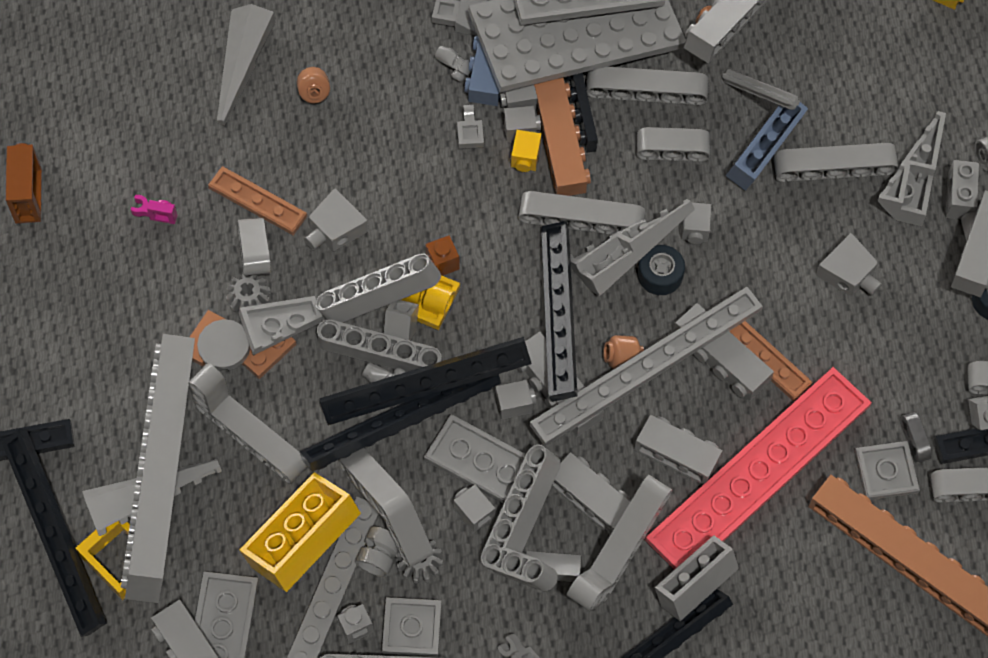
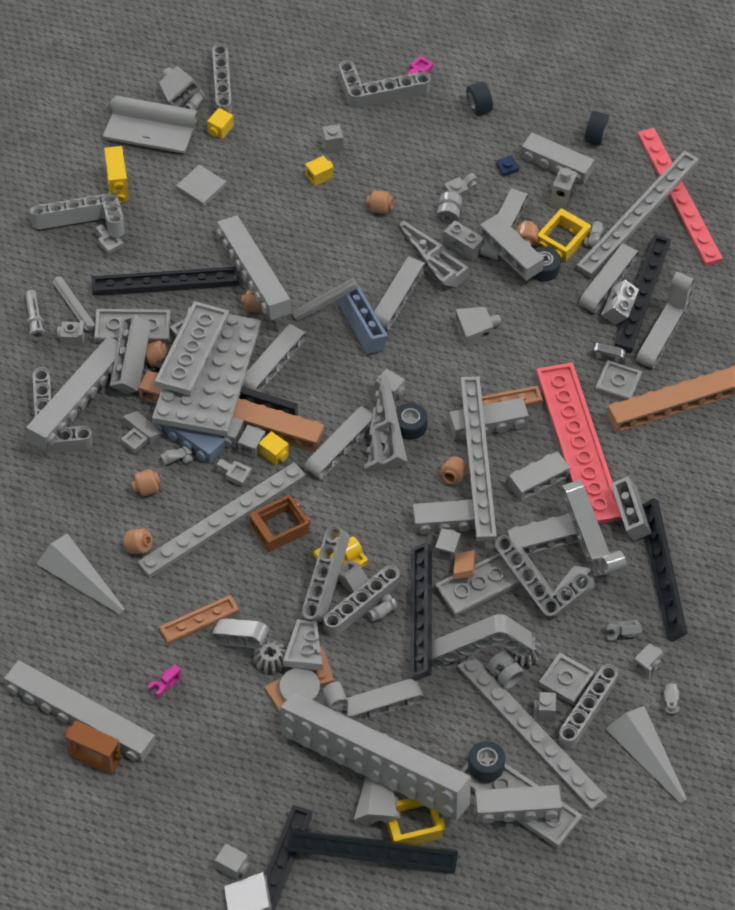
camera: 60 degrees left, 10 degrees down
yellow brick [239,472,361,592] -> none
light grey torso [304,188,368,251] -> none
black plate [320,337,532,426] -> none
dark orange brick [426,235,460,276] -> none
light grey brick [454,484,495,532] -> none
plate [541,221,578,402] -> none
light grey beam [637,127,710,162] -> none
none -> light grey brick [4,660,156,763]
none -> nougat head [131,469,161,497]
none -> light grey plate [137,462,306,578]
none -> dark orange window [249,494,311,553]
none -> nougat head [366,190,394,214]
none -> nougat tile [453,550,476,579]
none -> black wheel [468,741,506,782]

